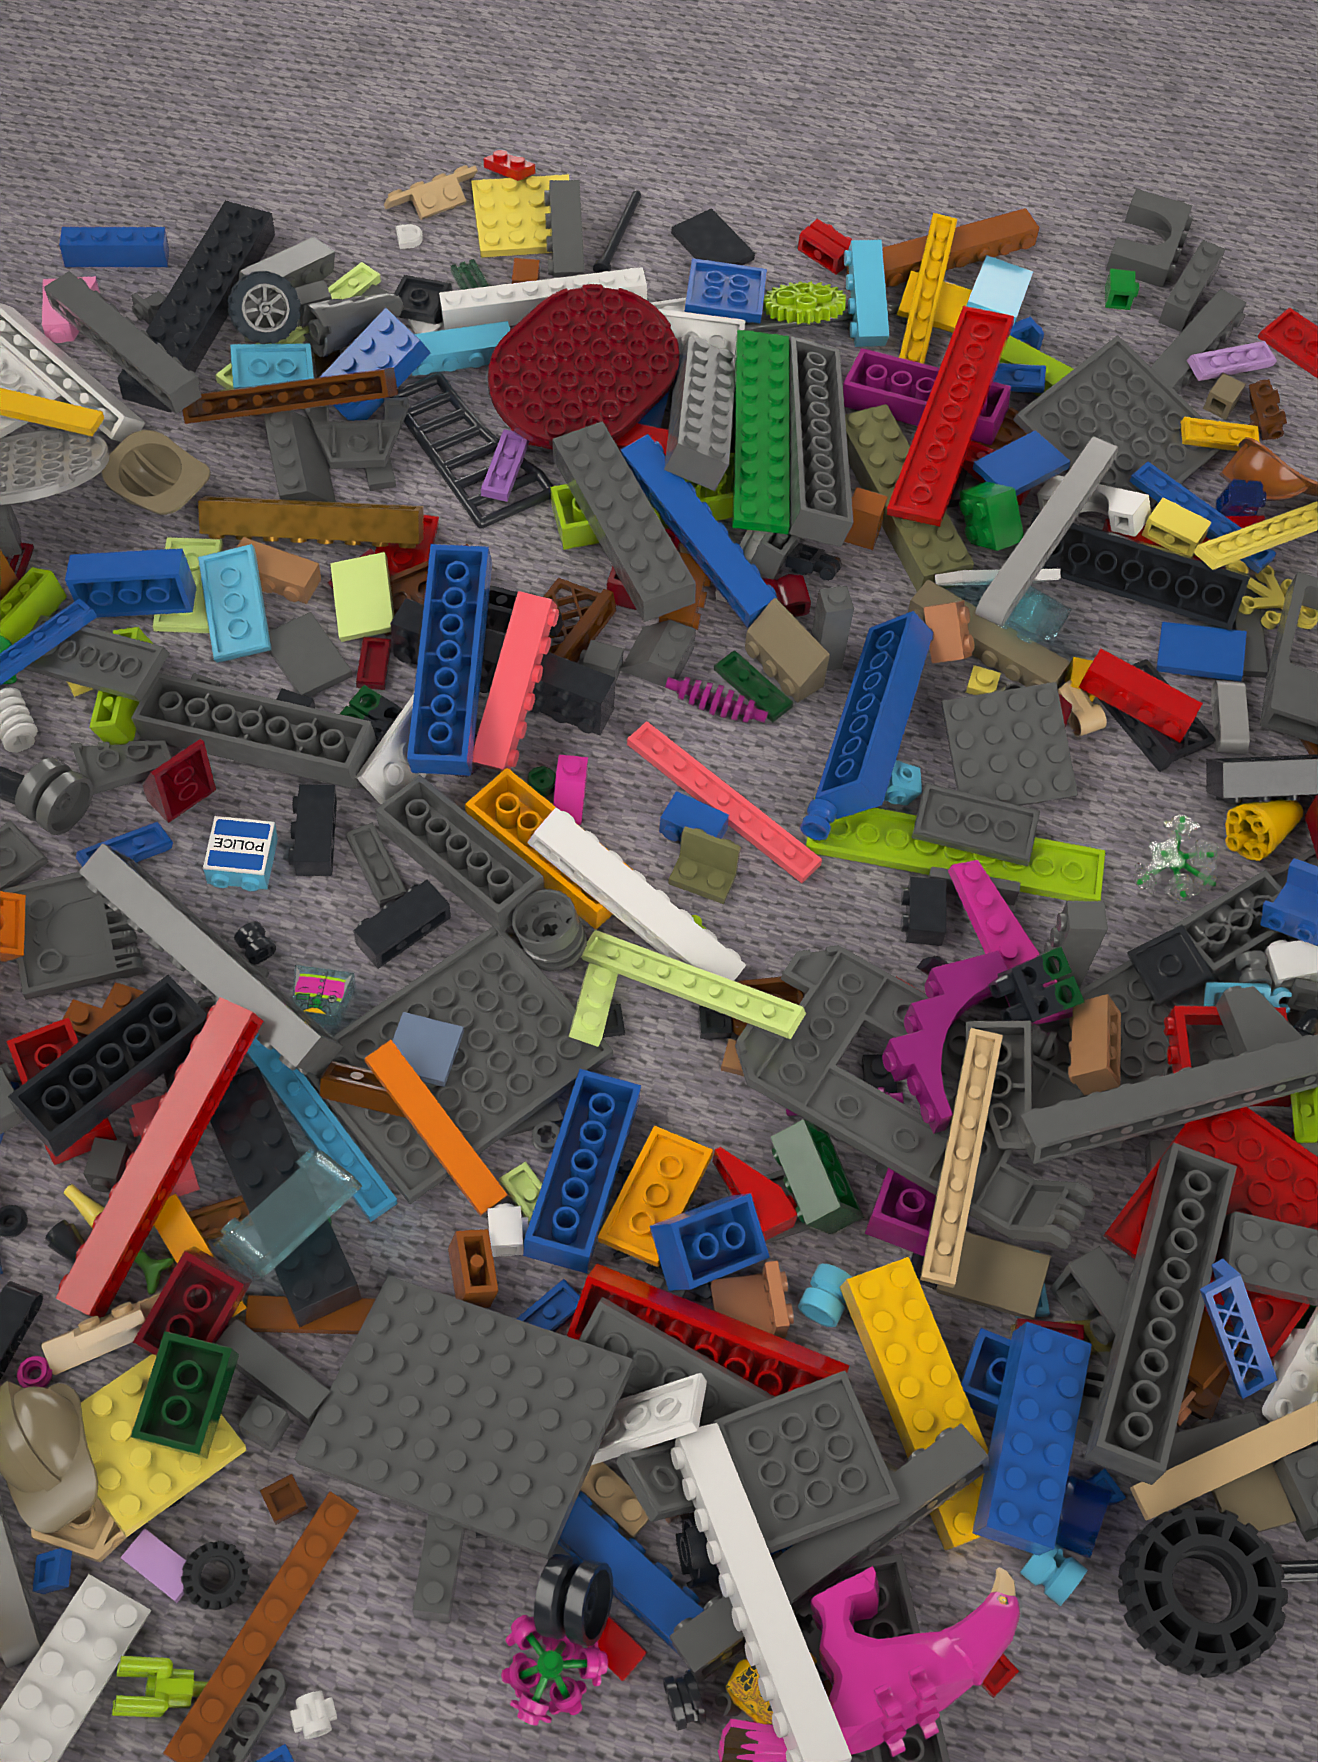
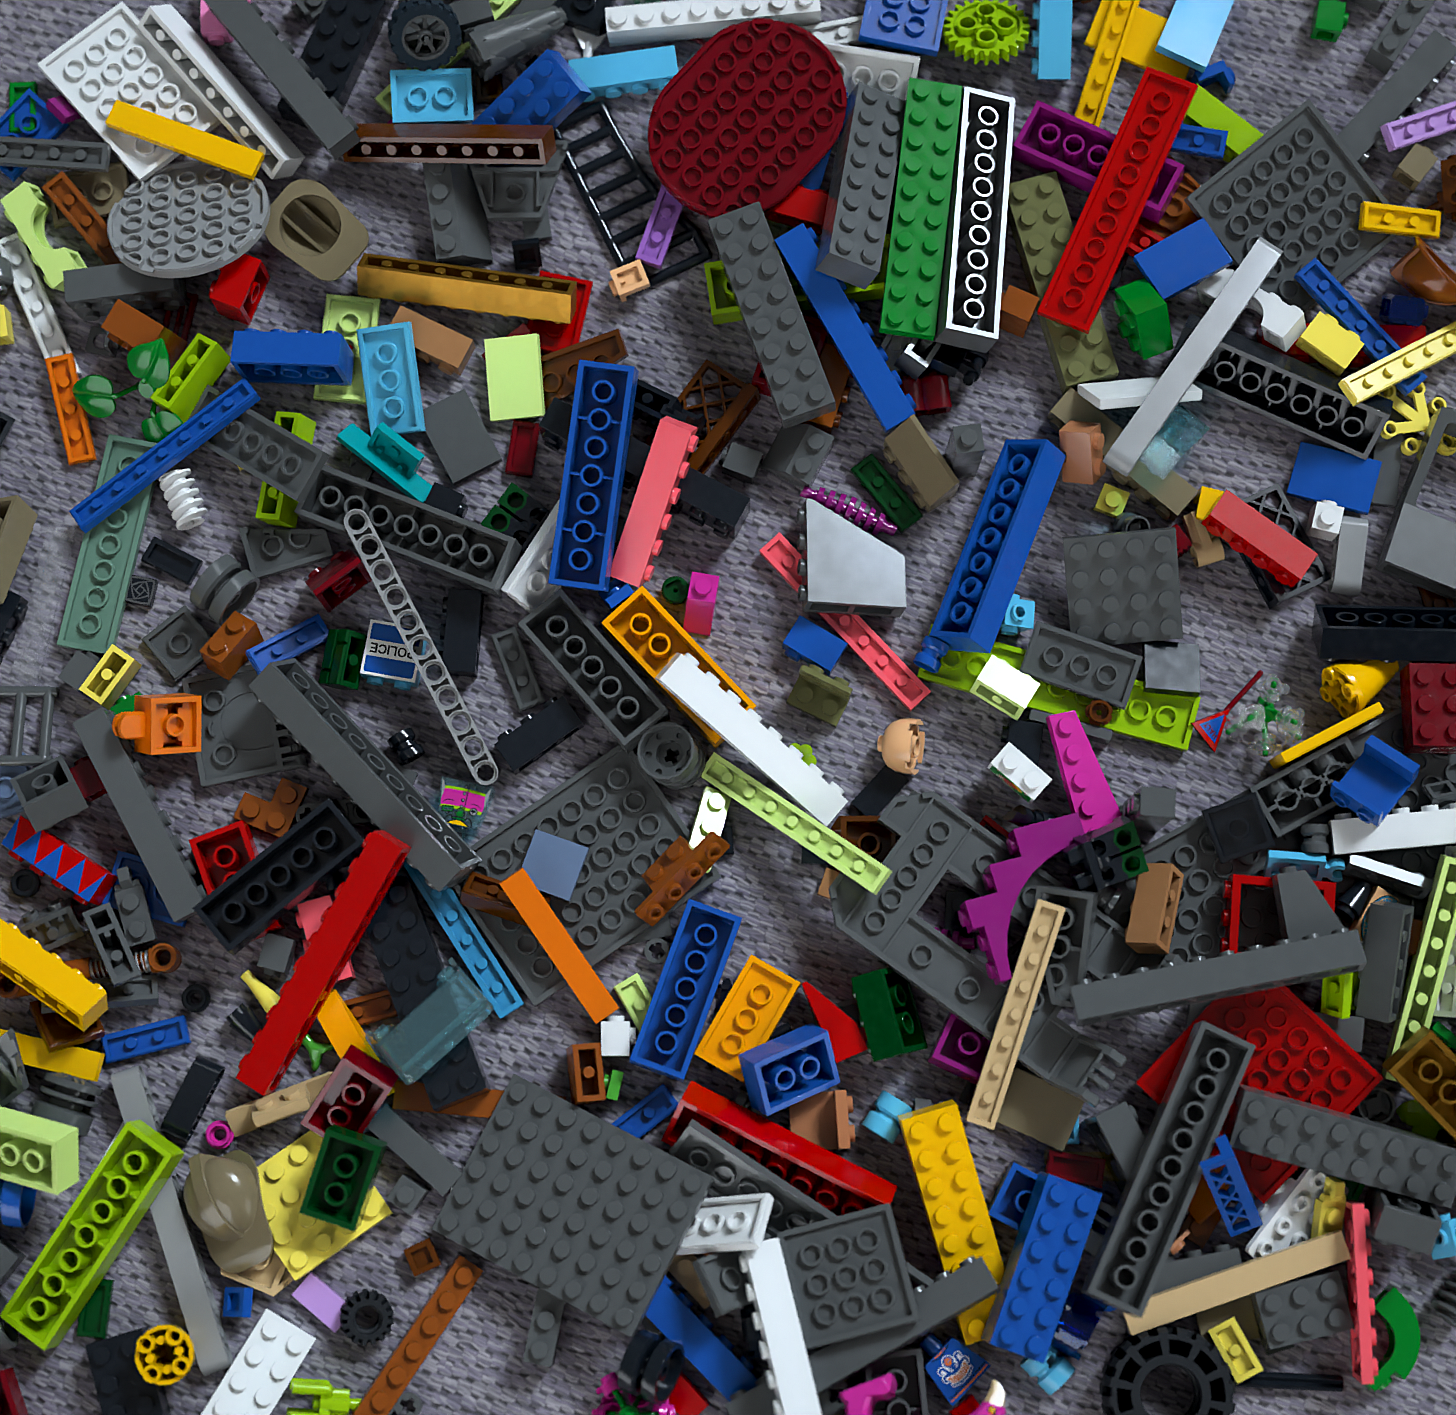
camera: 10 degrees right, 20 degrees up
none -> dark orange brick [200,611,264,681]
none -> red brick [209,254,271,326]
none -> dark green brick [318,629,367,690]
none -> teal bracket [336,422,432,503]
none -> light grey beam [344,509,498,786]
none -> black plate [512,238,542,270]
none -> blue bracket [598,579,634,612]
none -> bright green plate [604,1070,624,1100]
none -> light nougat bracket [608,259,650,303]
none -> dark orange bracket [634,831,730,926]
none -> slope [797,498,906,617]
none -> black tile [851,765,909,816]
none -> light nougat cylinder [877,718,925,775]
none -> blue torso [919,1332,991,1406]
none -> brick [969,655,1040,721]
none -> white brick [987,742,1052,804]
none -> reddish brown plate [1085,699,1113,726]
none -> tile [1142,641,1201,697]
none -> piece [1190,670,1263,752]
none -> light yellow plate [1208,1316,1264,1384]
none -> yellow tile [1269,702,1384,769]
none -> white brick [1306,500,1344,541]

